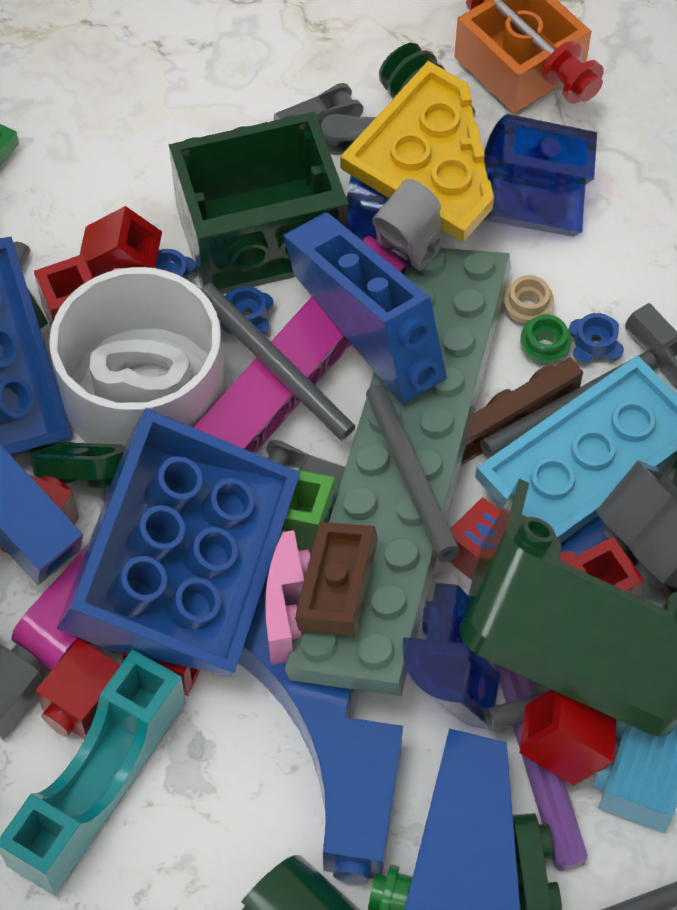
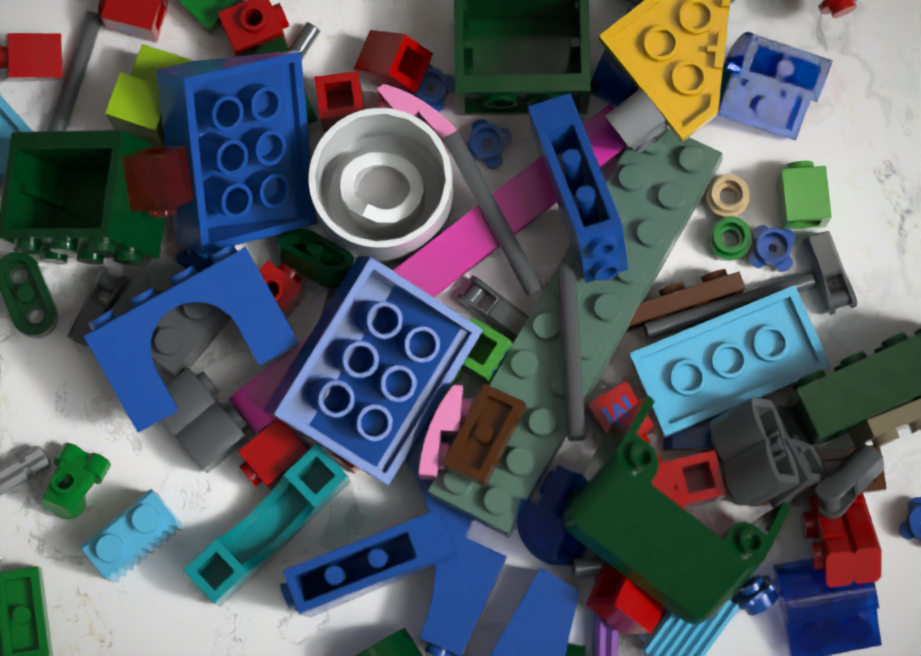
camera: 20 degrees right, 20 degrees up
none -> blue slope [280,509,458,618]
none -> bright green brick [777,161,832,230]

